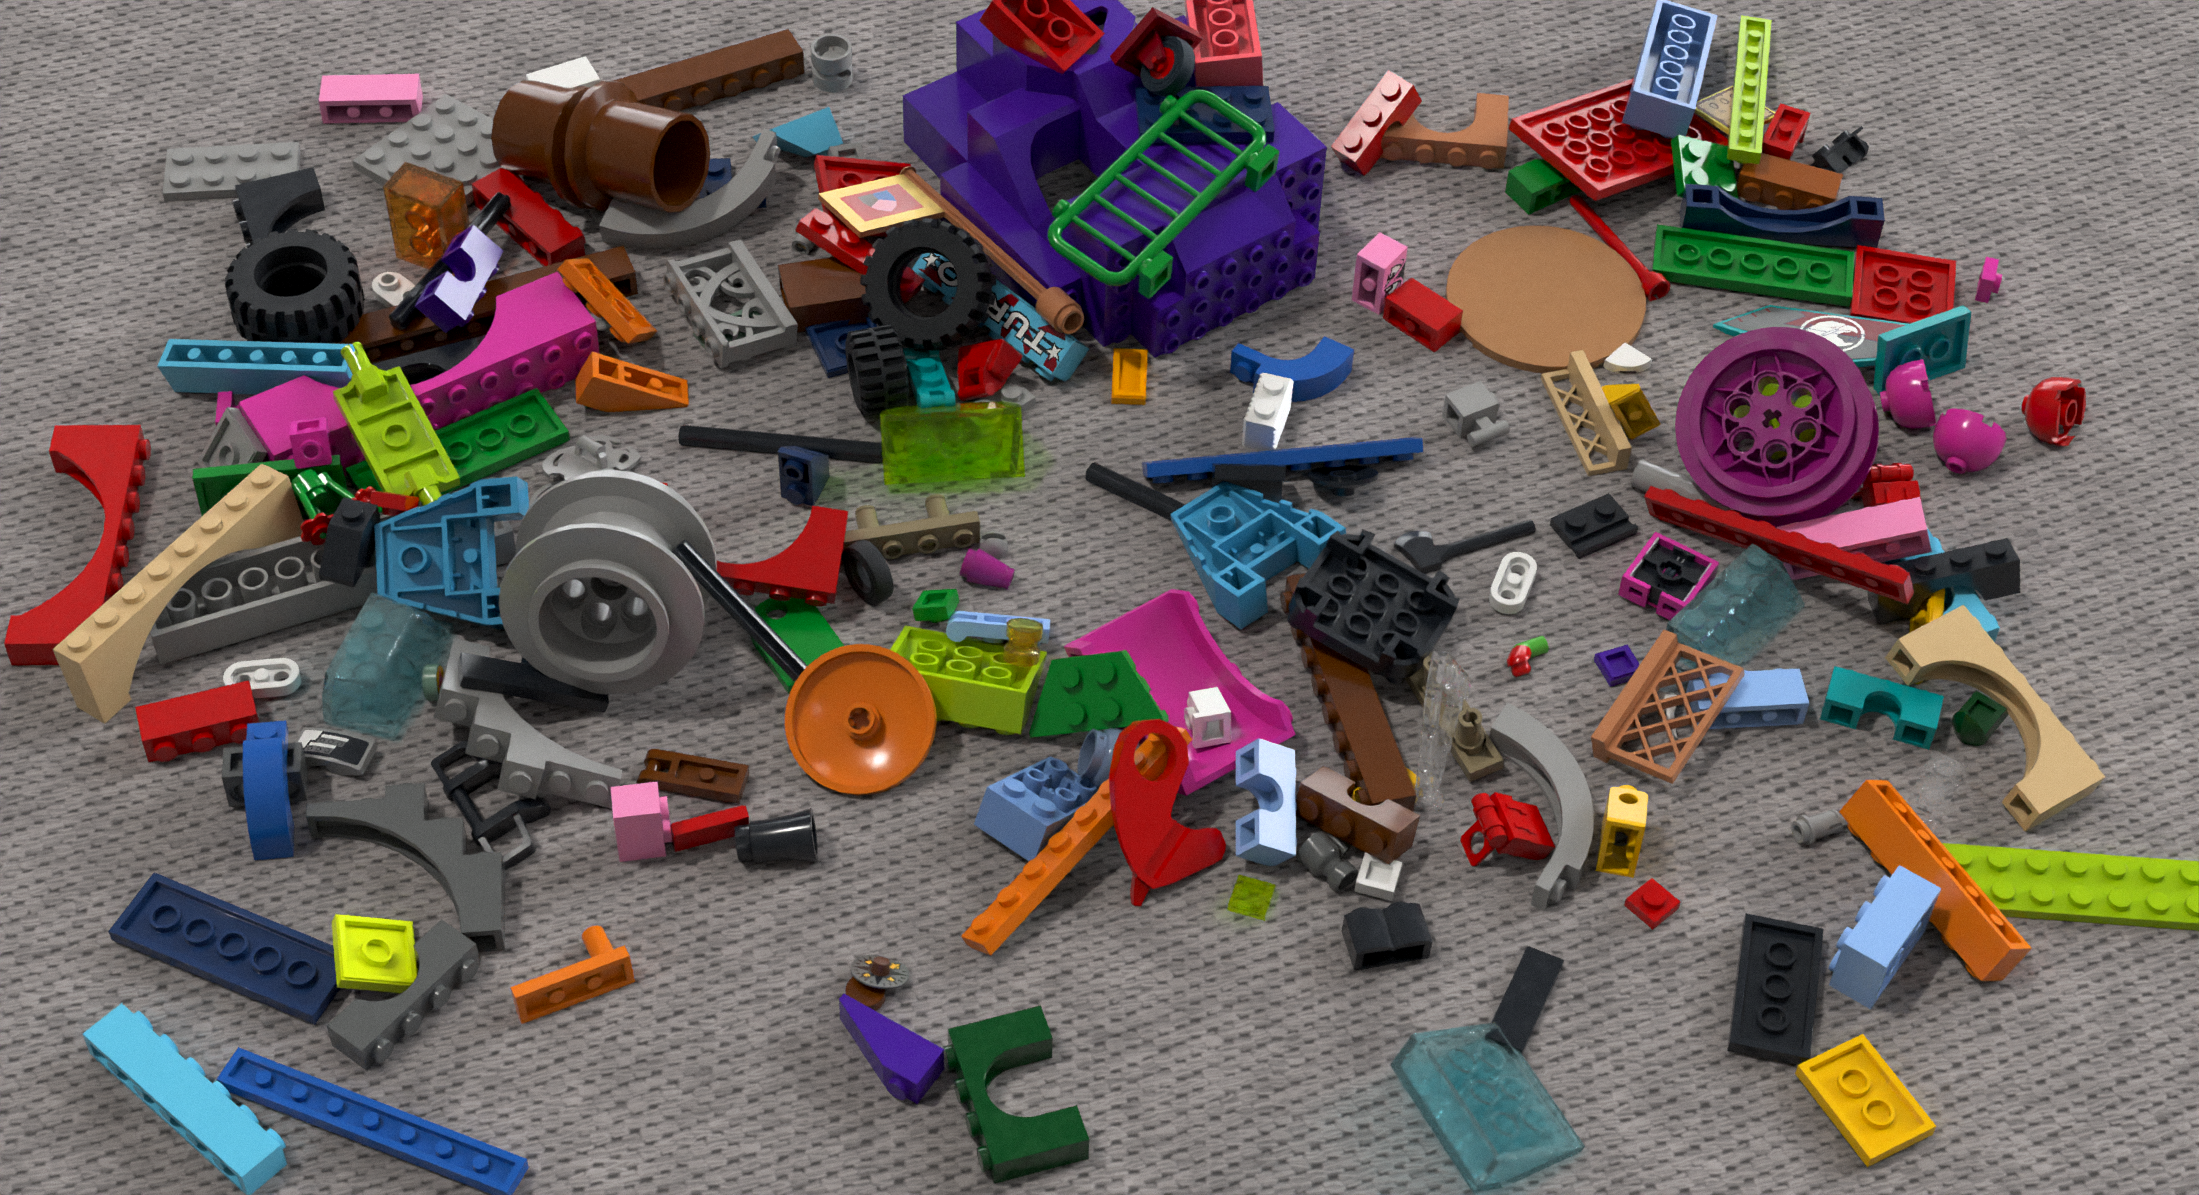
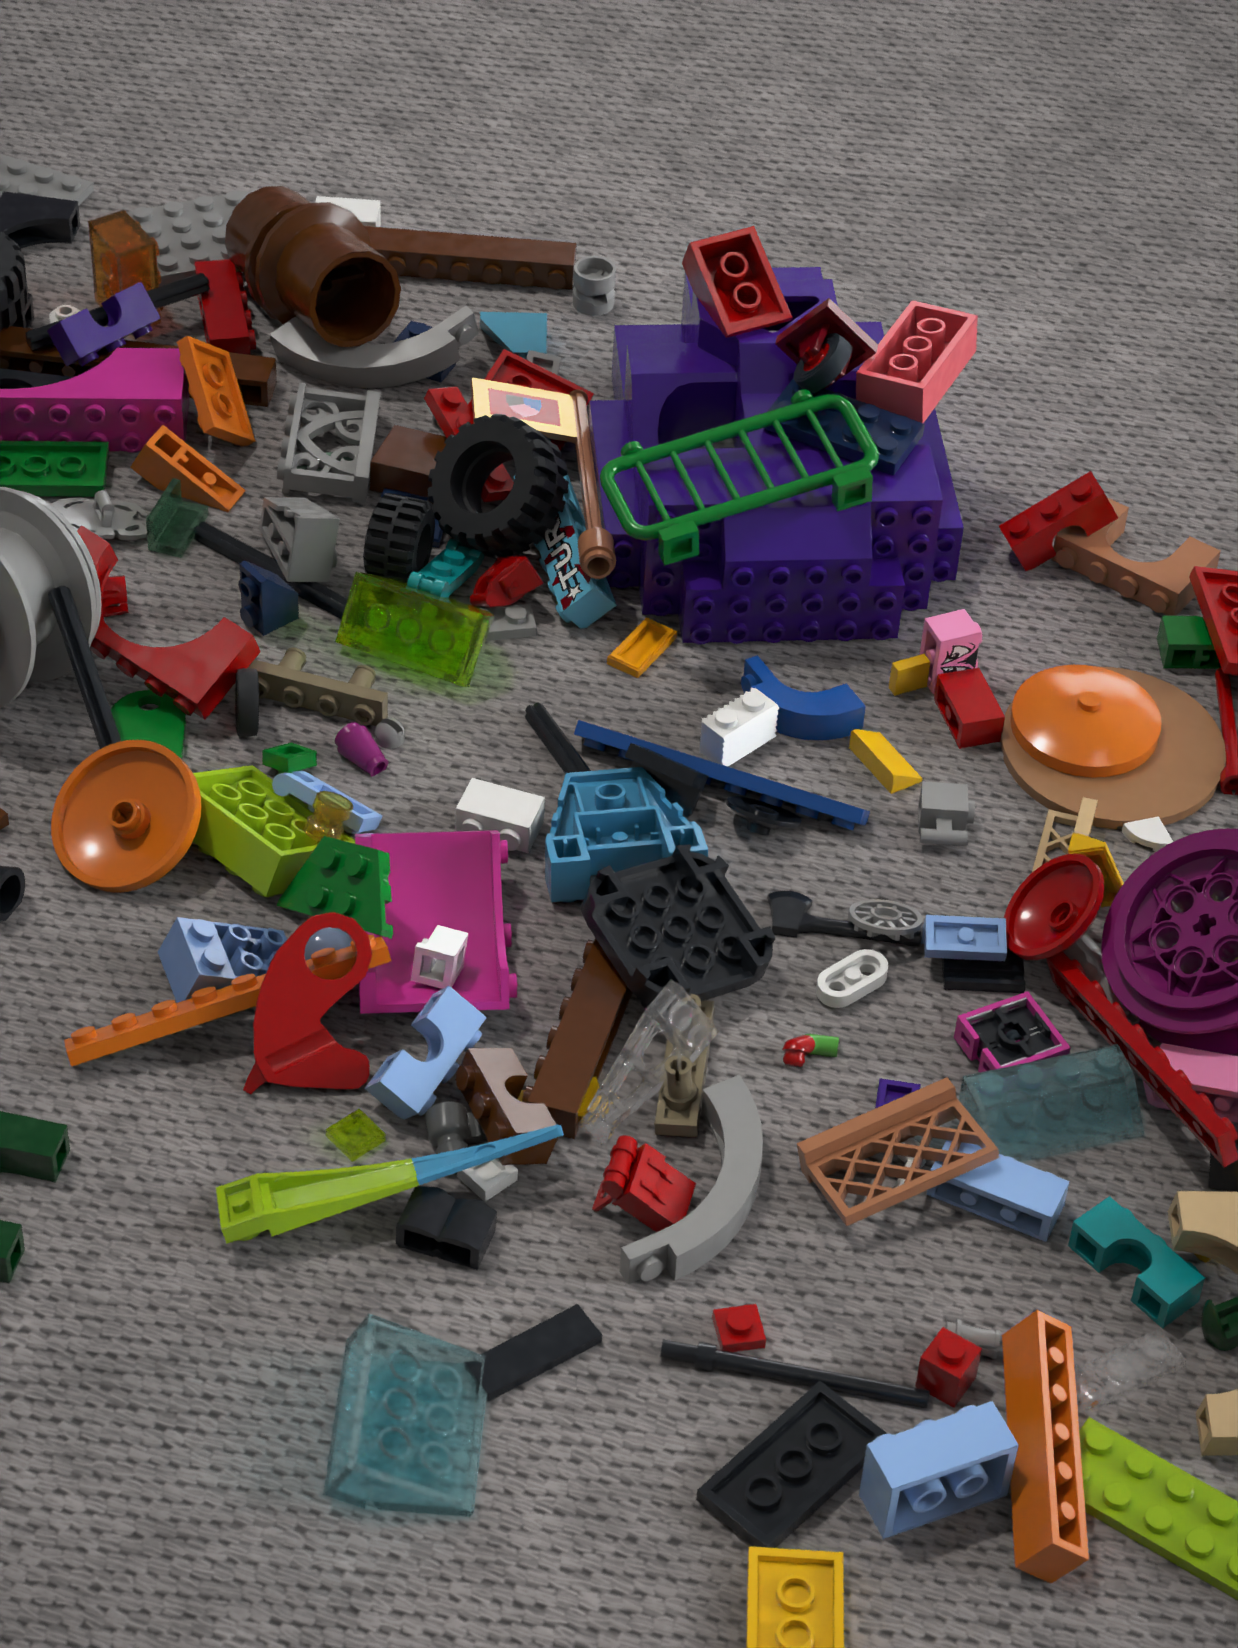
camera: 30 degrees right, 5 degrees down
bright pink brick [319,74,423,123] -> none
yellow torso [1596,785,1648,878] -> none
none -> clear green panel [146,478,209,558]
none -> lime plate [216,1125,564,1244]
none -> light grey wedge [259,497,340,582]
none -> white brick [455,778,545,853]
none -> black bar [660,1339,930,1409]
none -> light grey wheel [848,899,923,941]
none -> yellow slope [849,729,923,794]
none -> yellow tile [888,654,930,696]
none -> red brick [915,1327,982,1408]
none -> light blue panel [921,915,1007,961]
none -> red dish [1004,854,1104,960]
none -> orange dish [1010,665,1161,778]

